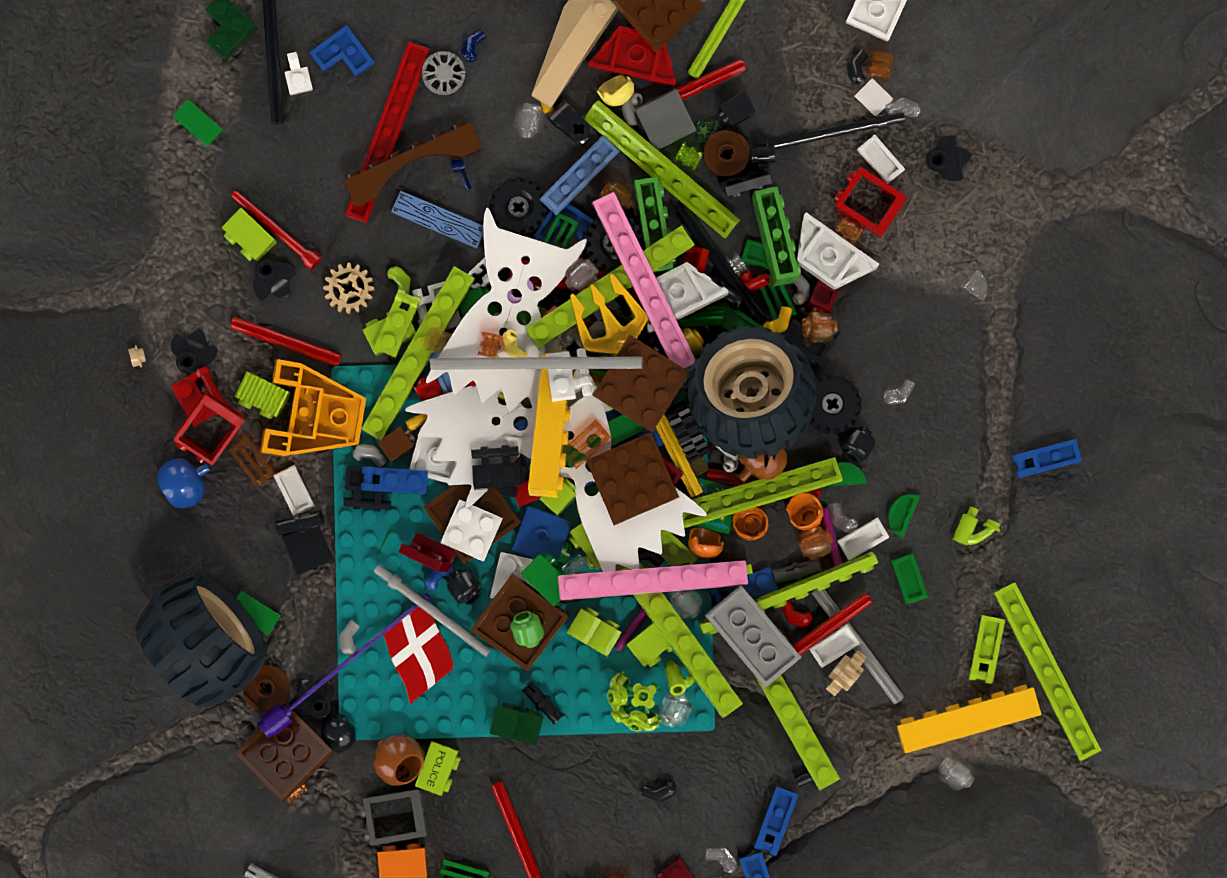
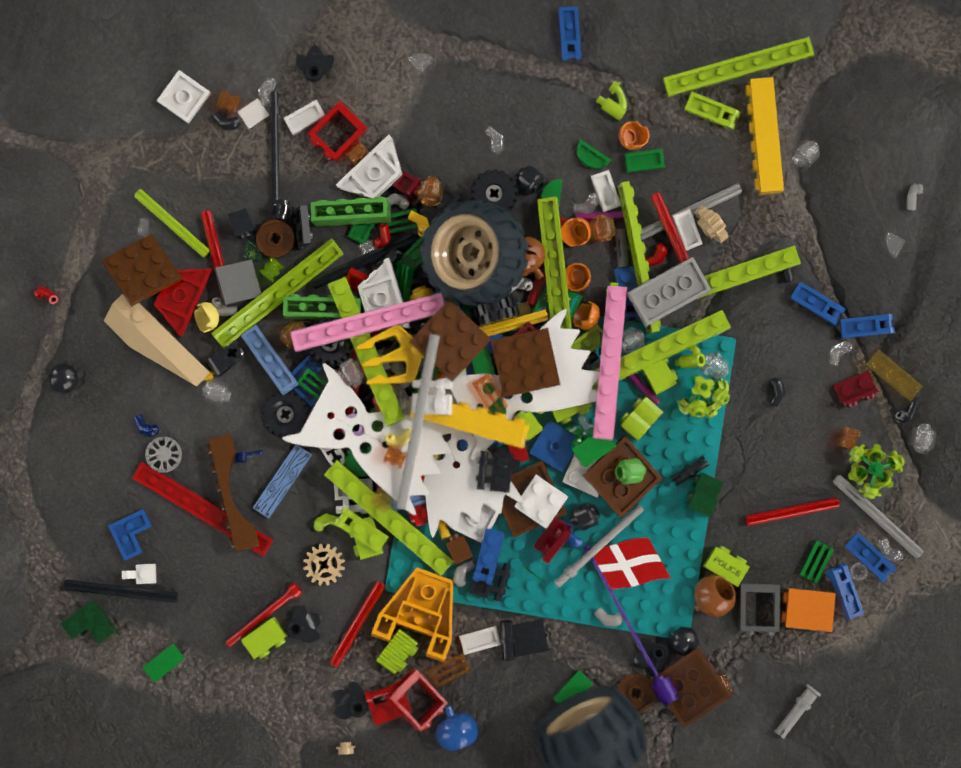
camera: 85 degrees left, 0 degrees up
none -> orange hair [618,121,650,150]

